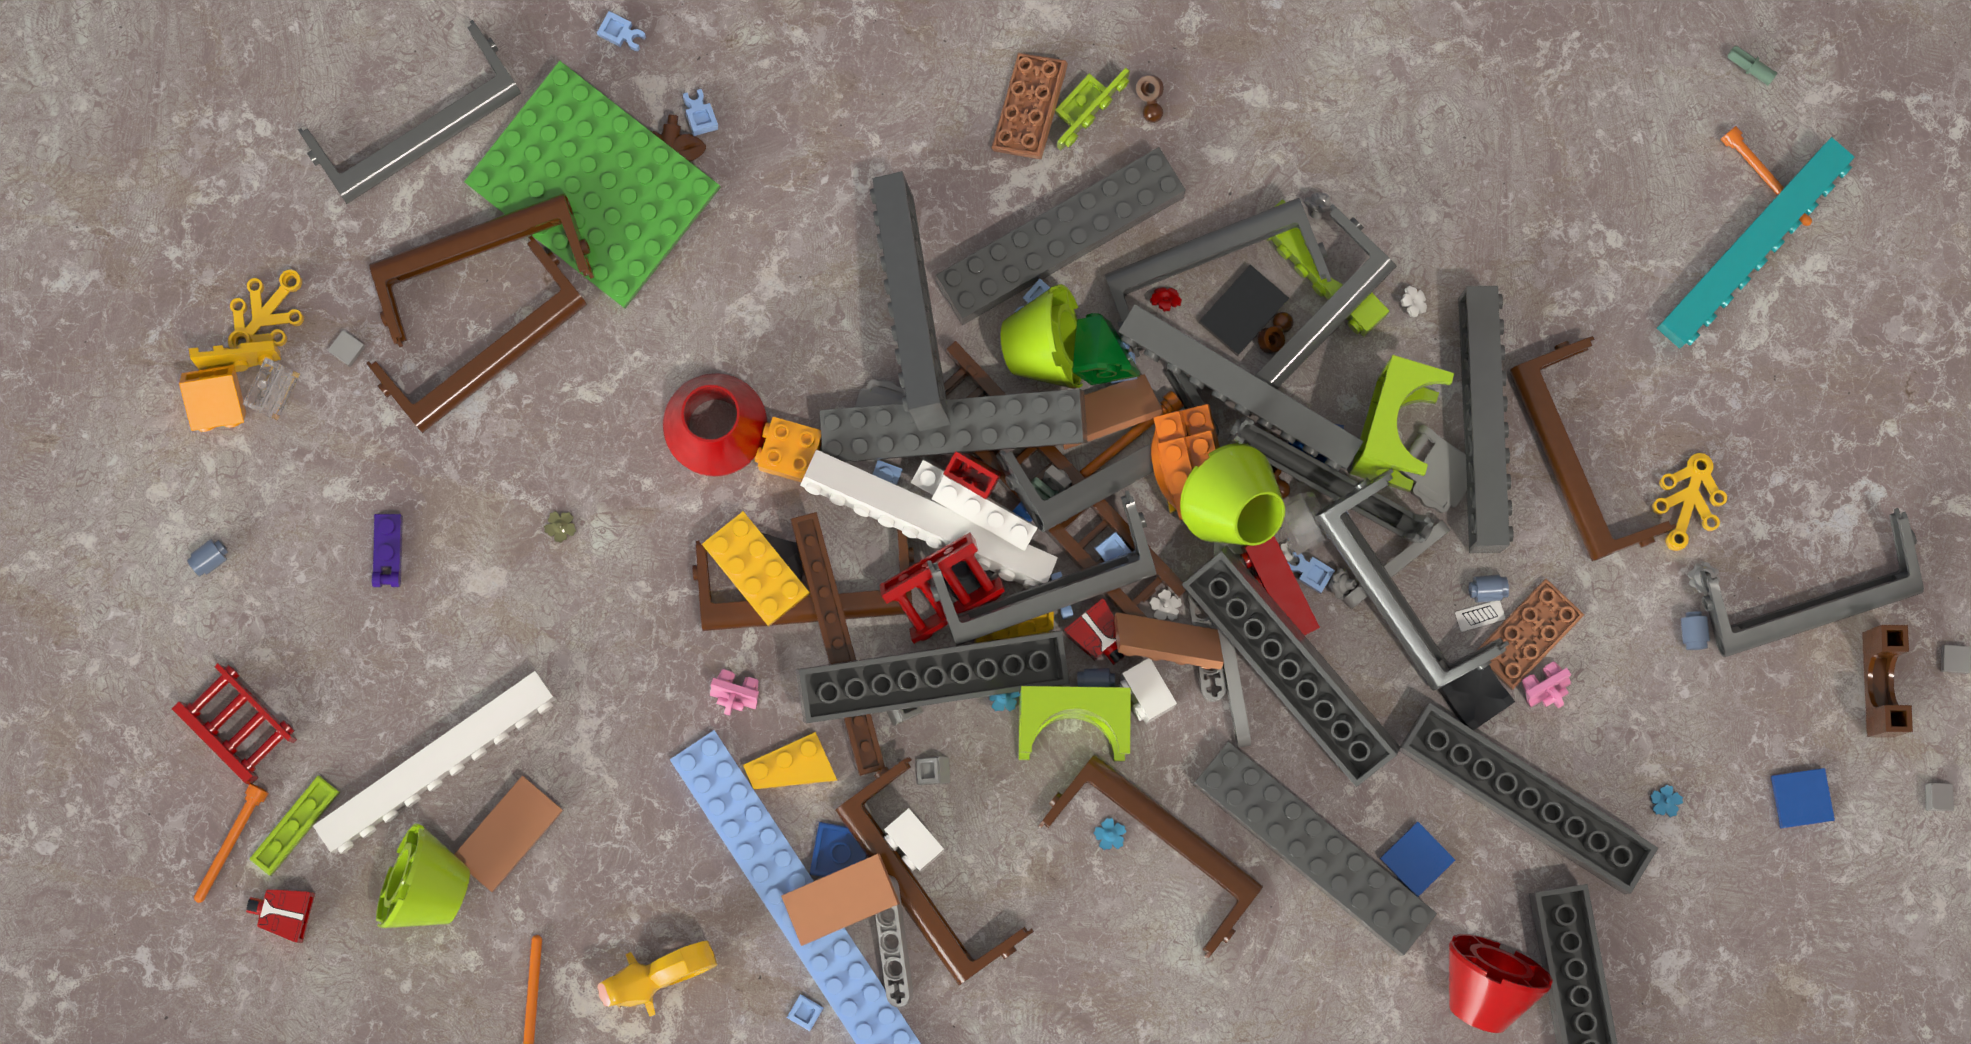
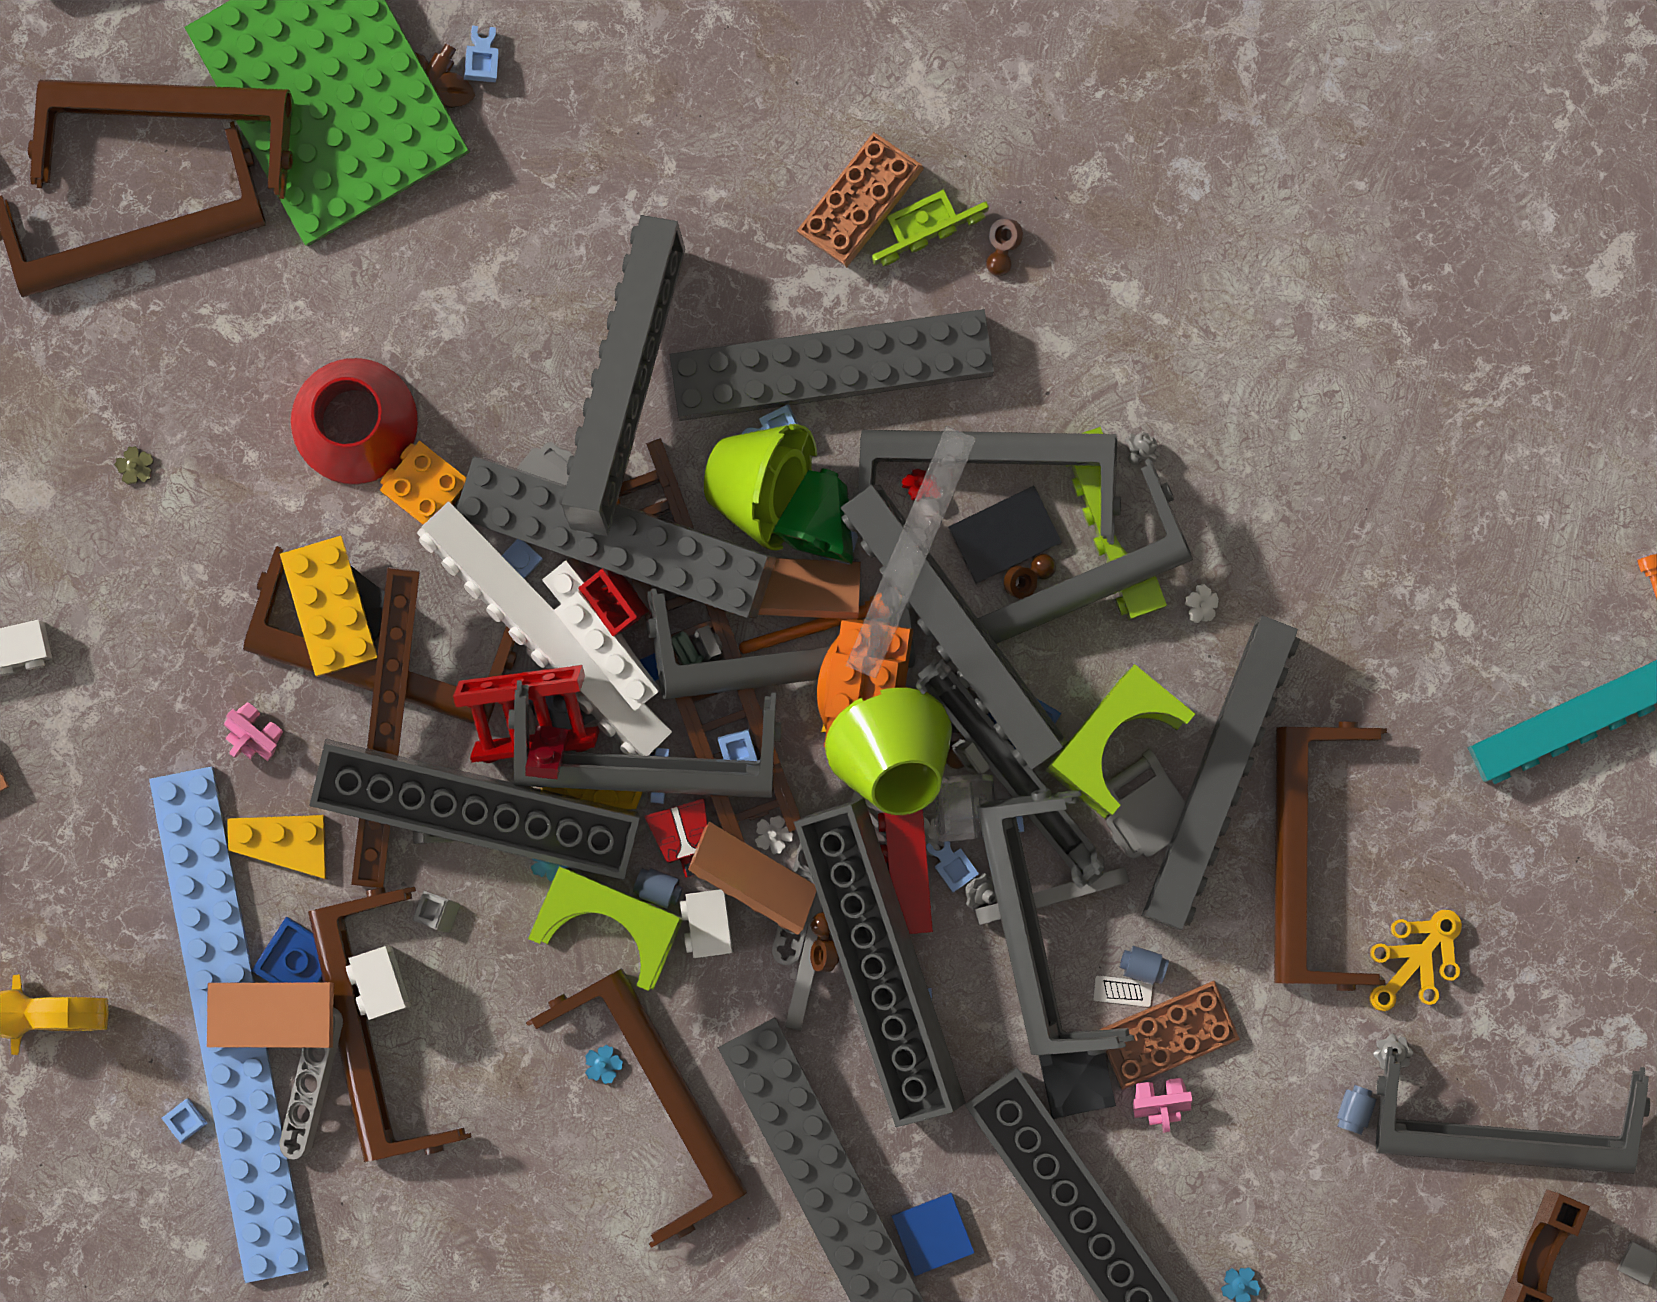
camera: 25 degrees right, 5 degrees up
none -> dark red plate [525,726,568,780]
none -> reddish brown plate [810,912,839,972]
none -> clear plate [845,426,977,678]
none -> light grey tile [952,739,990,774]

